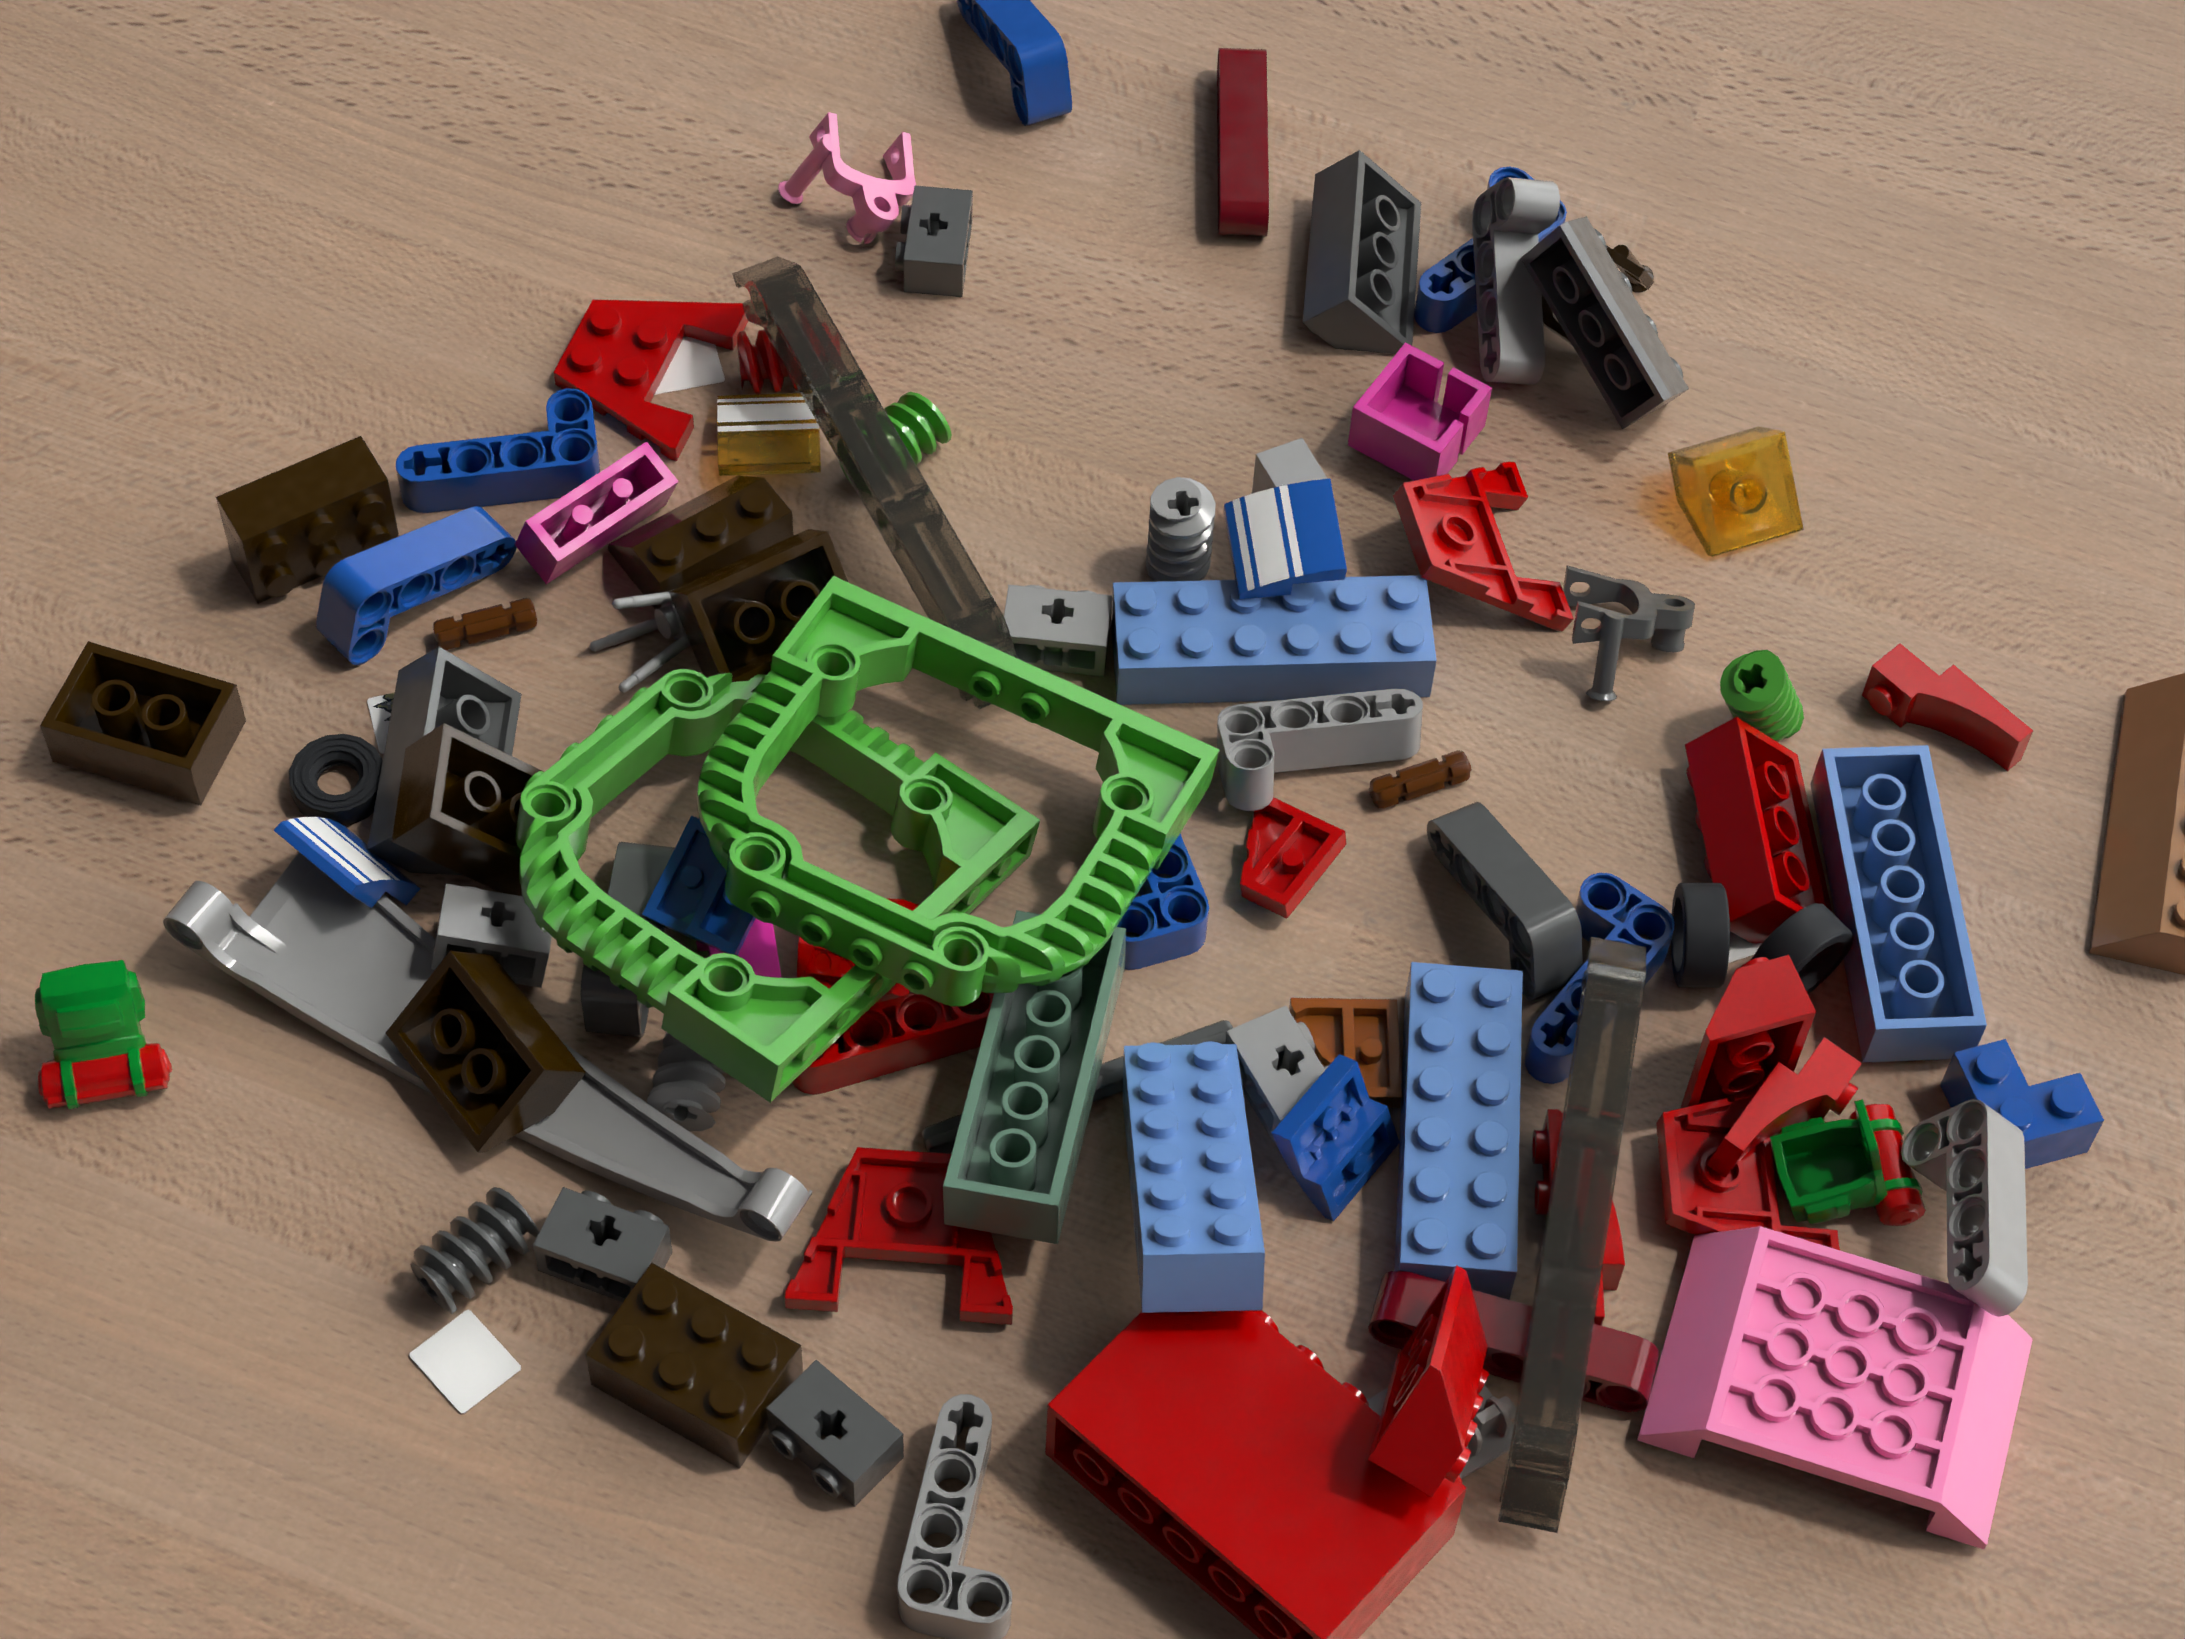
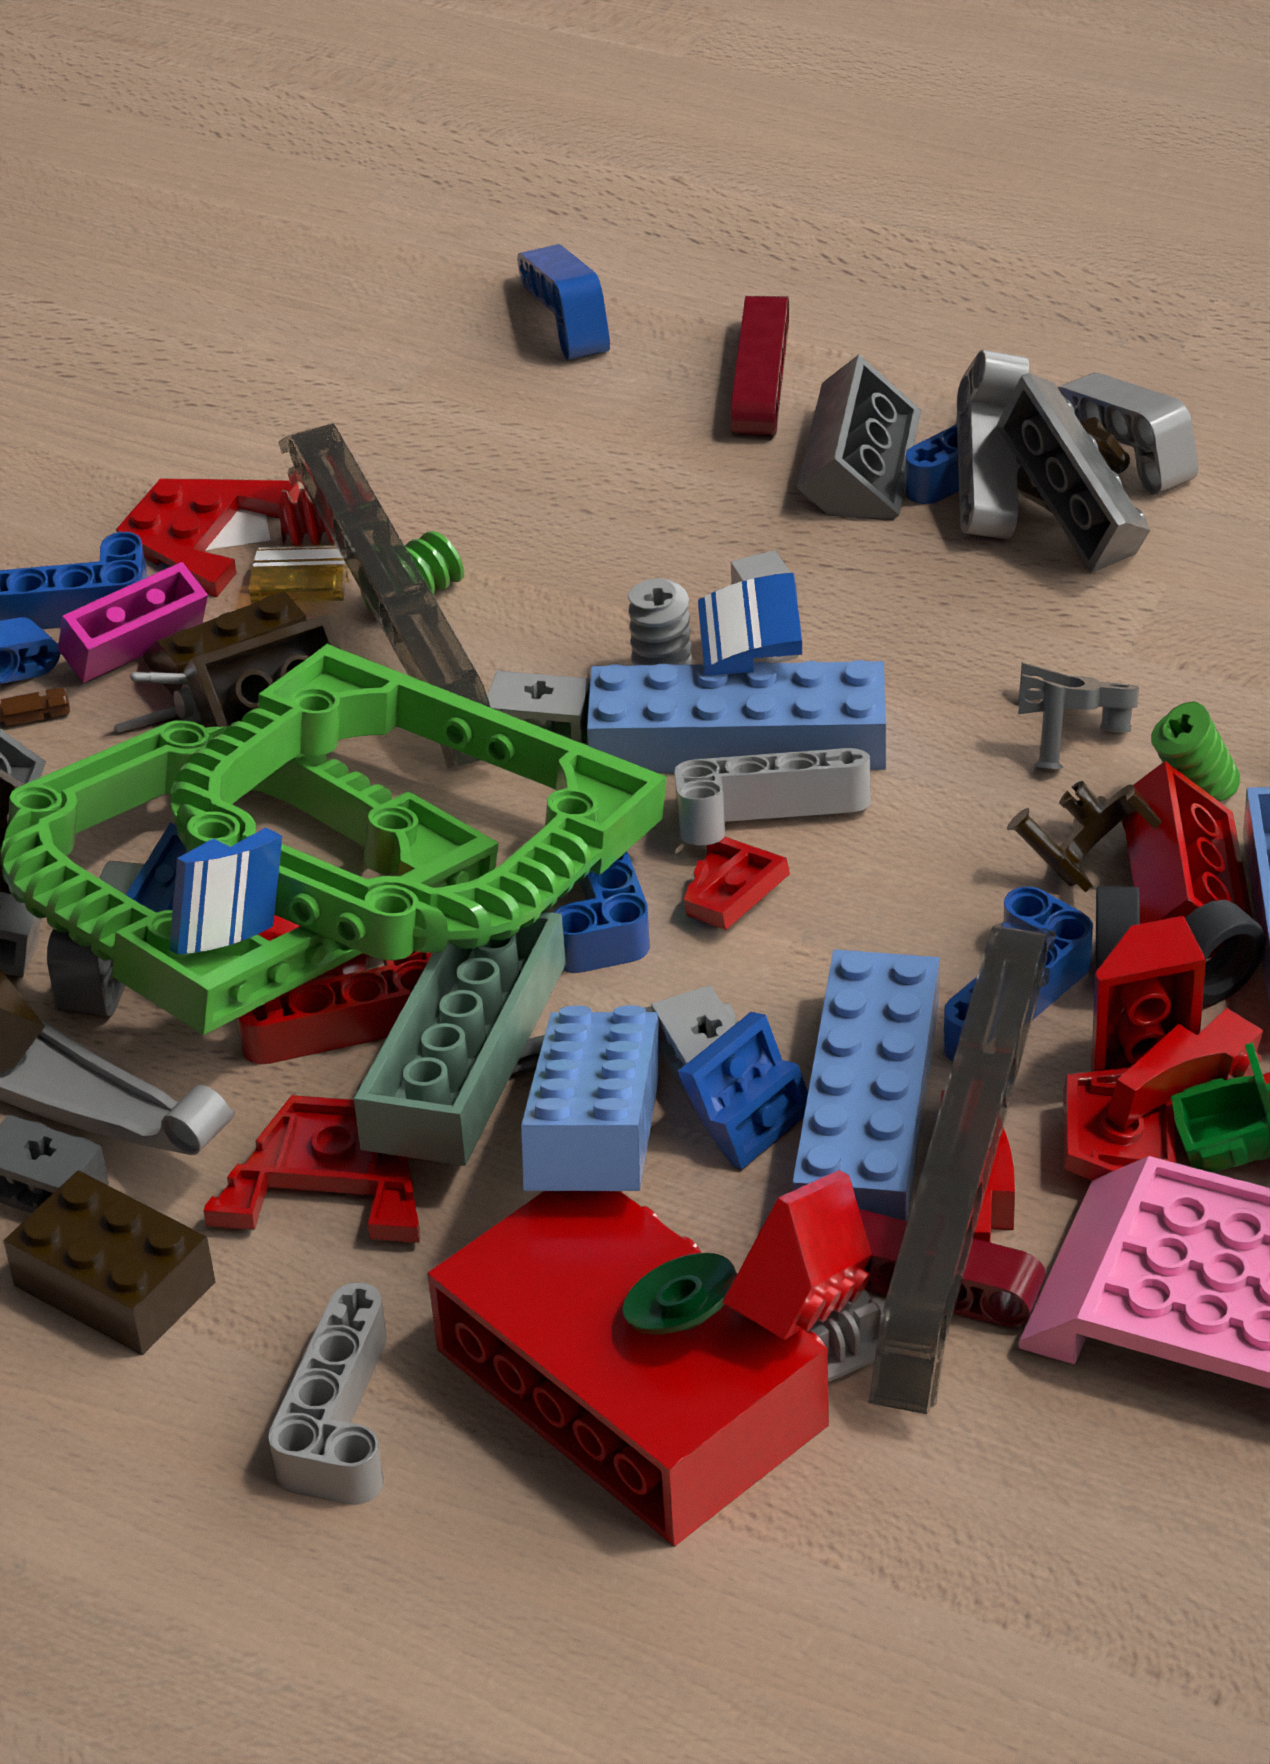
camera: 10 degrees right, 15 degrees down
light grey piece [647,1032,726,1131] -> none
dark grey brick [767,1360,904,1506] -> none
bright pink piece [778,112,916,244] -> none
dark grey brick [895,185,973,297] -> none
dark orange wing [1289,998,1402,1108] -> none
dark pink piece [1348,342,1492,481] -> none
reddish brown axle [1369,750,1472,809] -> none
red wing [1393,461,1574,631] -> none
dark grey beam [1427,802,1583,1000] -> none
clear yellow slope [1668,426,1804,557] -> none
none -> blue slope [169,827,282,954]
none -> dark green dish [623,1253,737,1335]
none -> dark brown piece [1007,781,1162,893]
none -> light grey beam [1057,372,1198,494]

